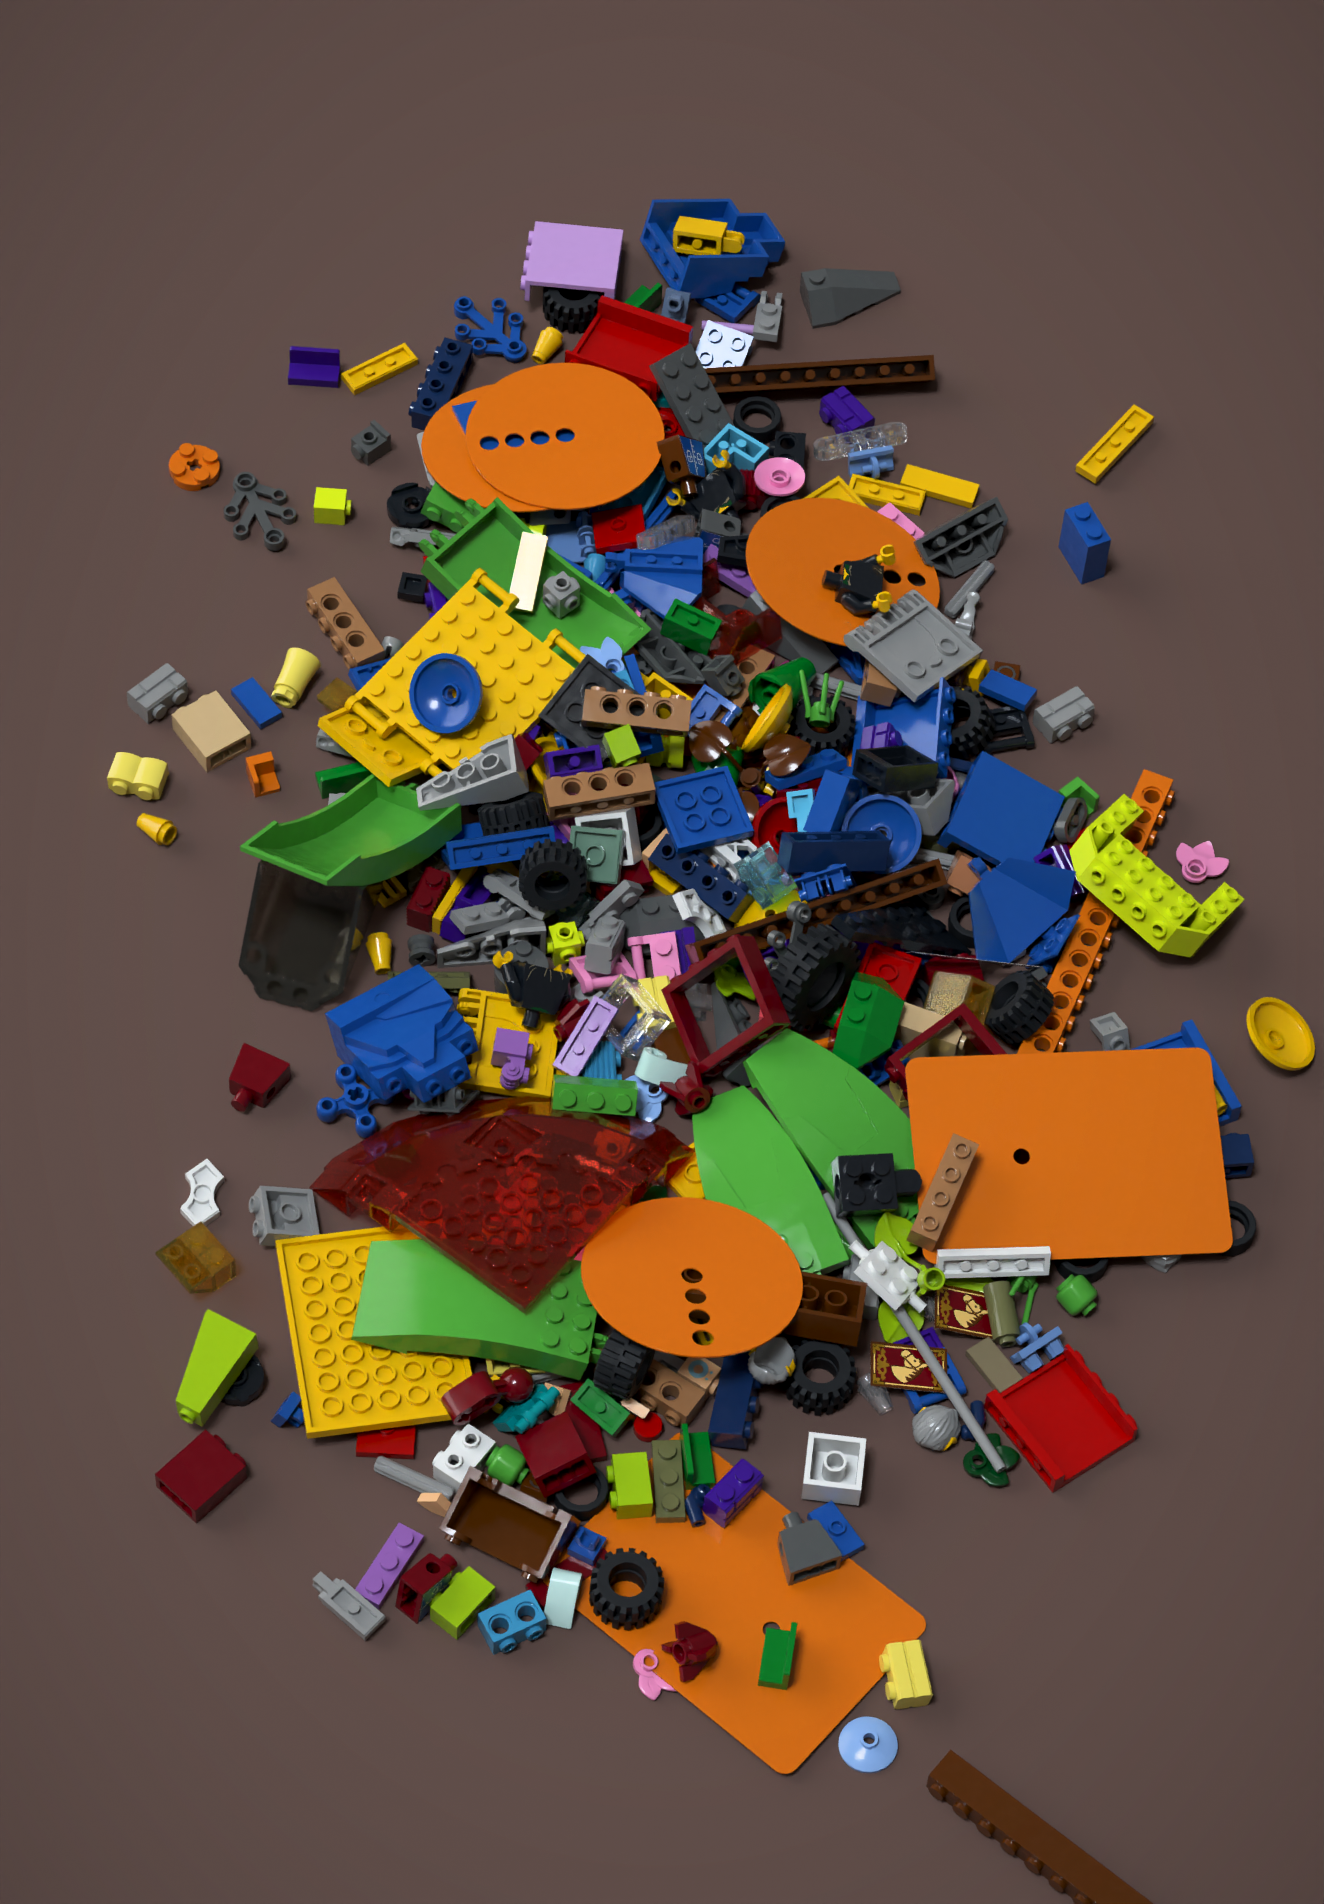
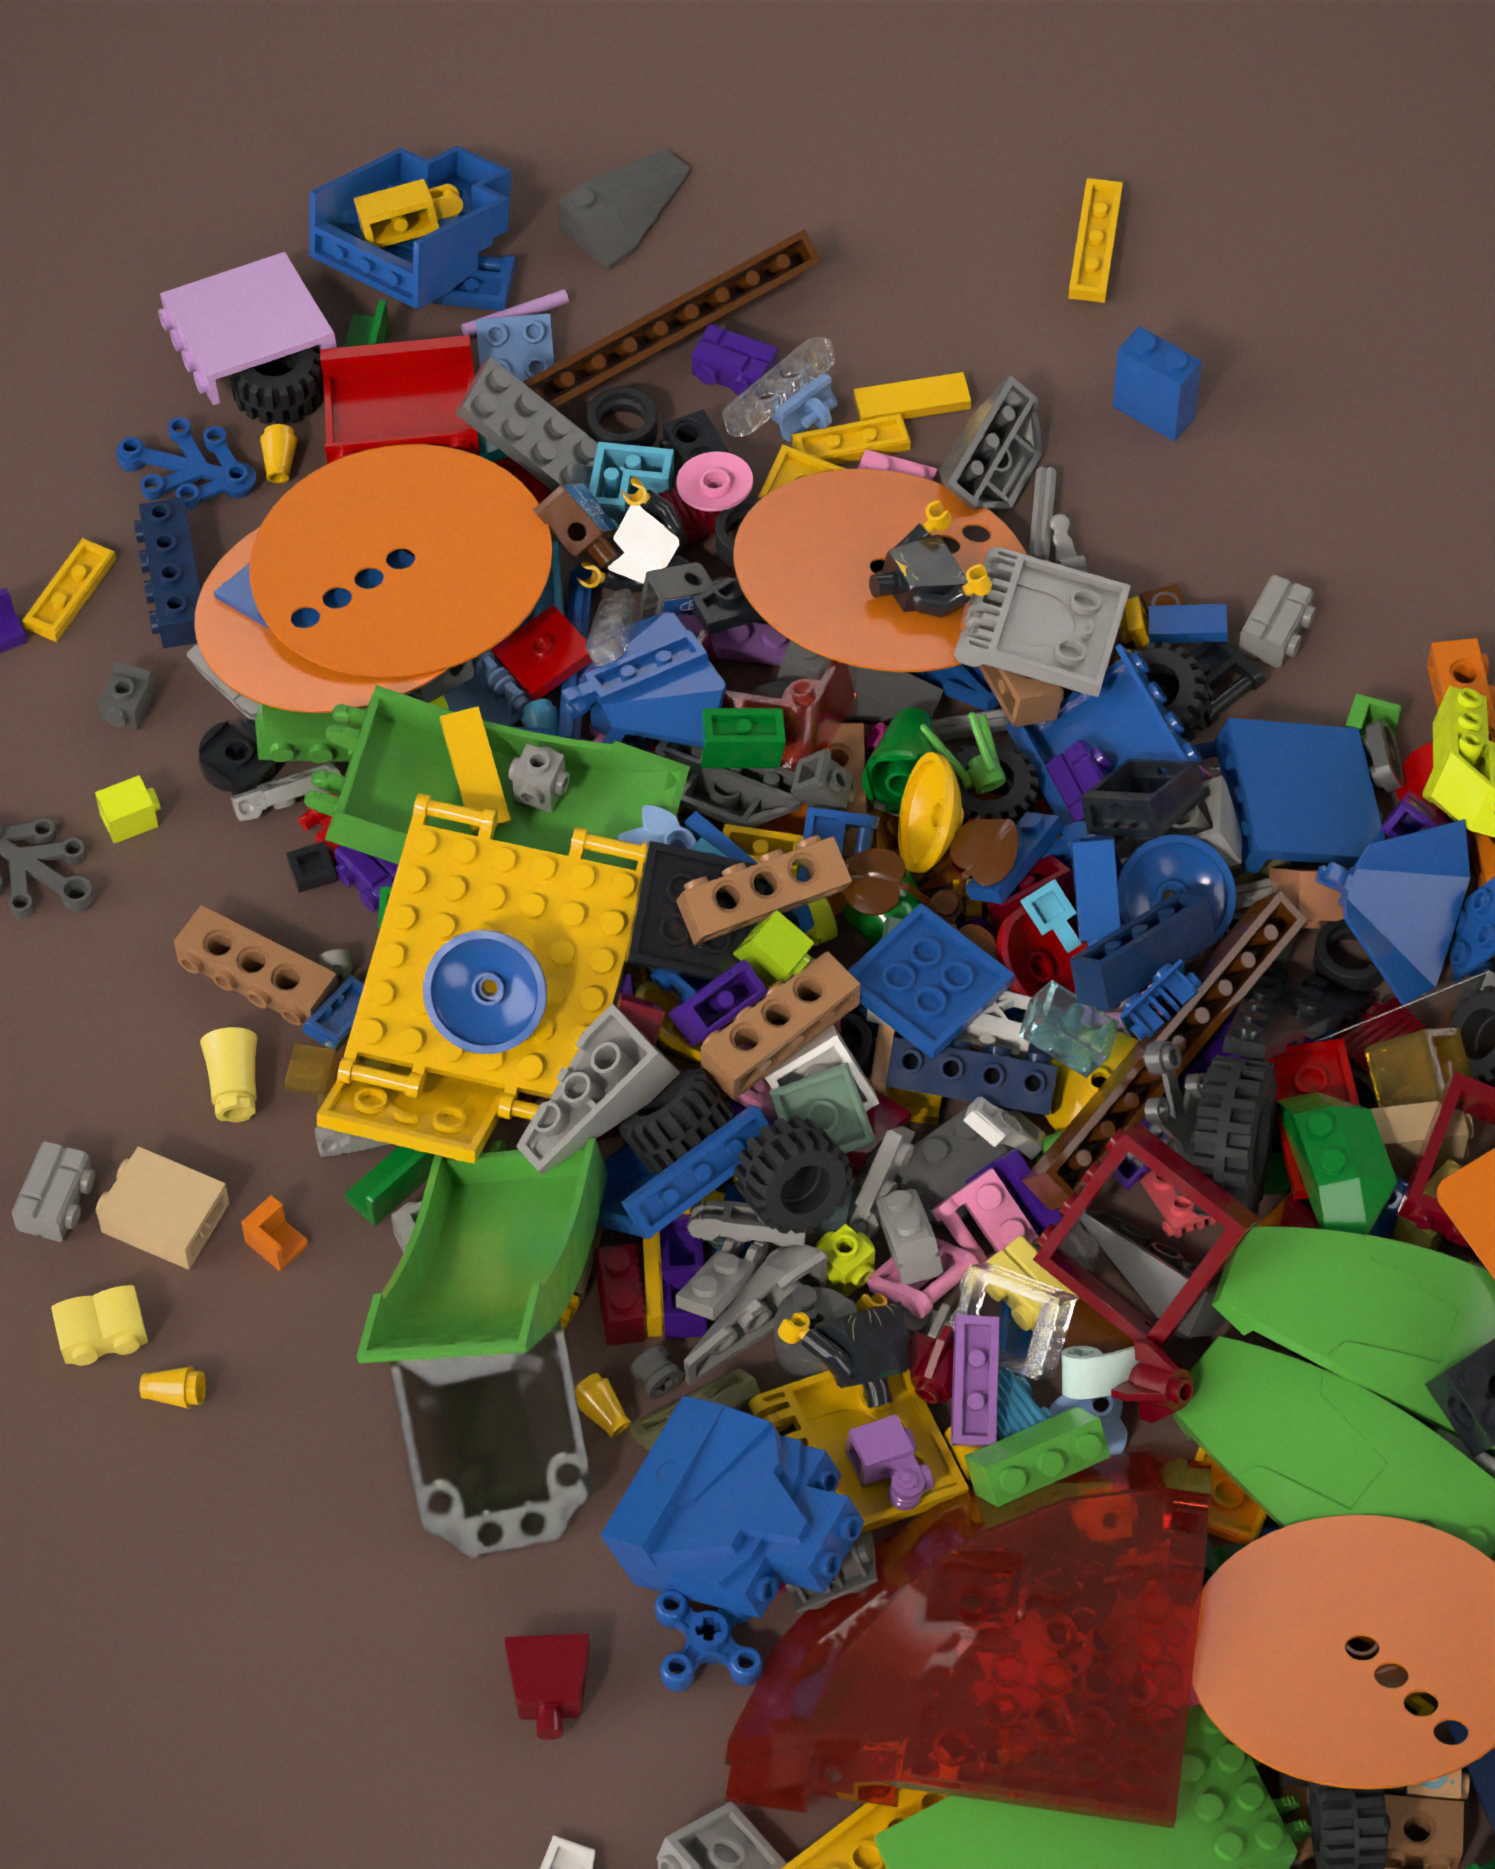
camera: 25 degrees left, 0 degrees up
blue tile [231,677,282,730] -> none
sand blue hips [661,287,691,324] -> none
lime plate [714,964,756,1001] -> none
light grey hinge [752,291,783,342] -> none

